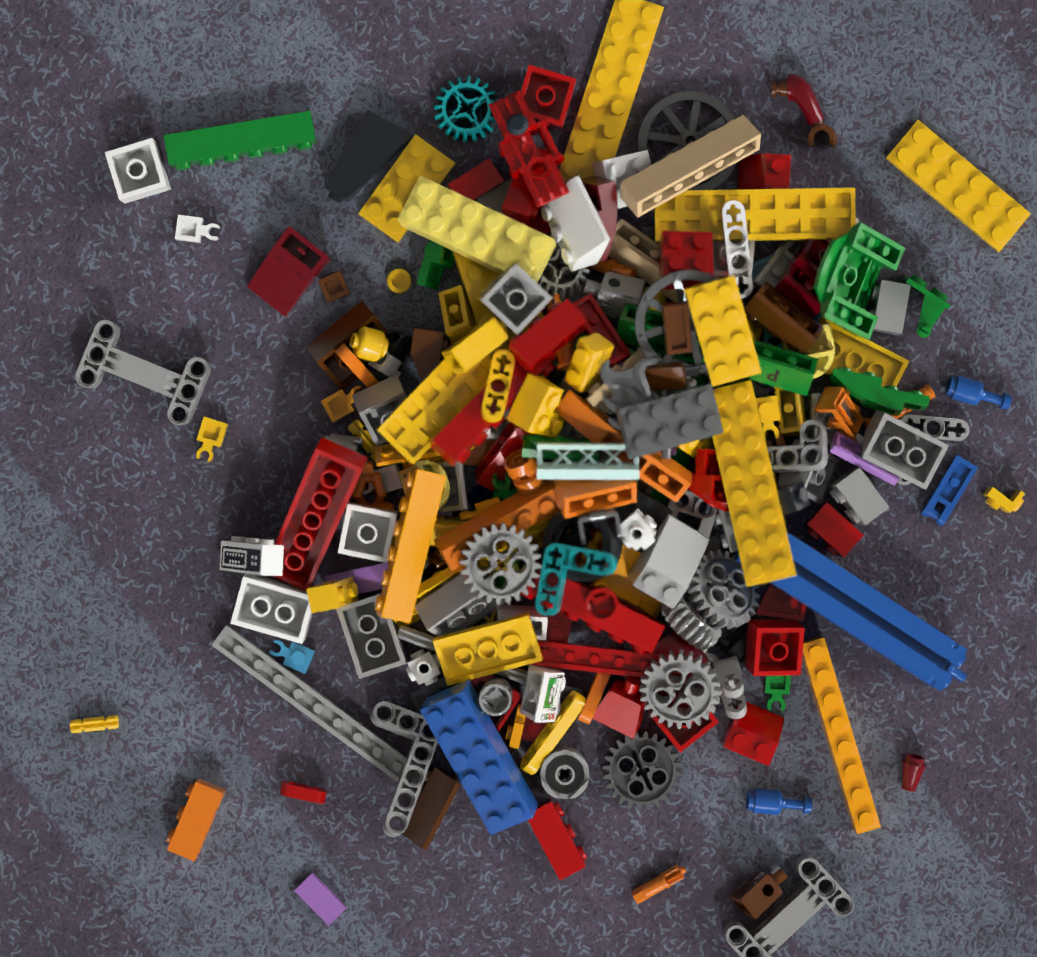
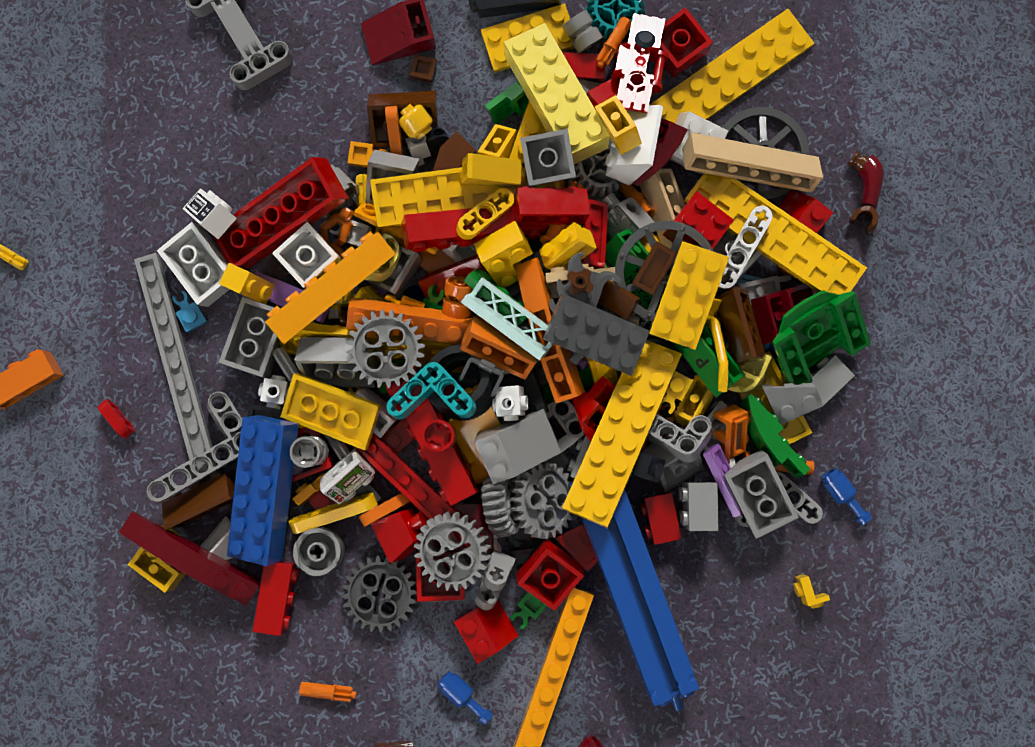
camera: 35 degrees right, 5 degrees down
yellow plate [196,417,228,462] -> none
medium lavender tile [294,872,346,926] -> none
yellow tile [387,269,412,294] -> none
yellow plate [885,120,1031,252] -> none
green plate [903,274,951,338] -> none
blue plate [920,455,978,526] -> none
none -> dark red slope [119,511,259,606]
none -> yellow brick [128,525,185,593]
none -> white slope [200,516,232,560]
none -> light grey wheel [562,10,603,53]
none -> reddish brown plate [567,268,594,295]
none -> yellow brick [595,95,642,155]
none -> orange piece [596,17,632,68]
none -> yellow piece [706,299,728,392]
none -> light grey wing [762,383,824,425]

